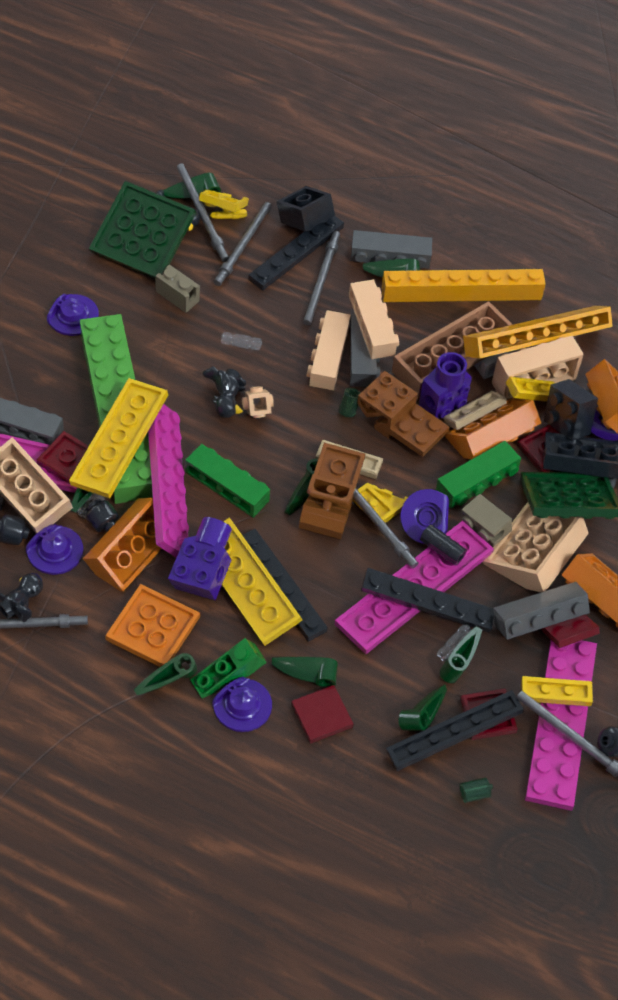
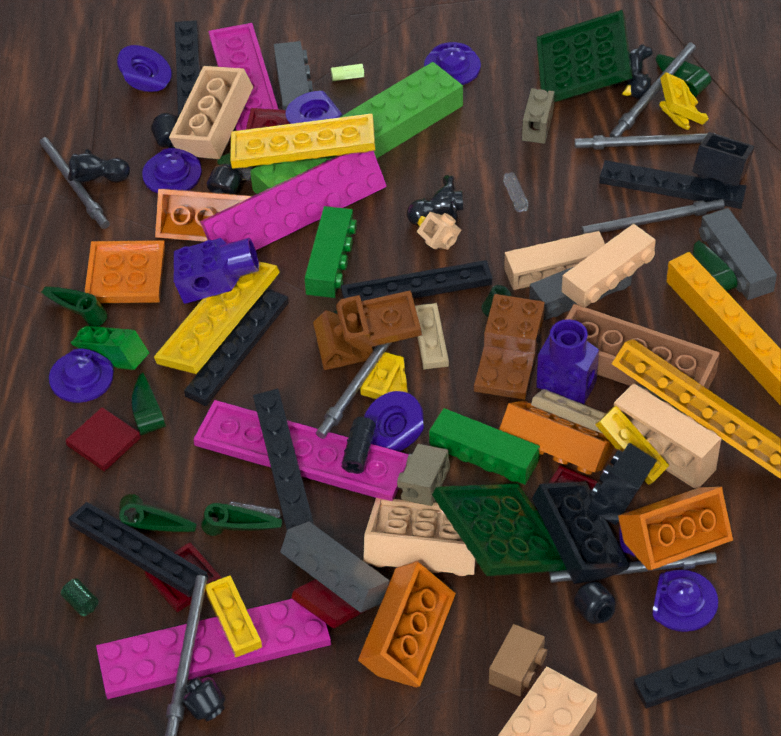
camera: 70 degrees right, 5 degrees down
none -> dark purple hat [286,91,343,124]
none -> yellowish green piece [331,64,364,81]
none -> black plate [341,260,492,301]

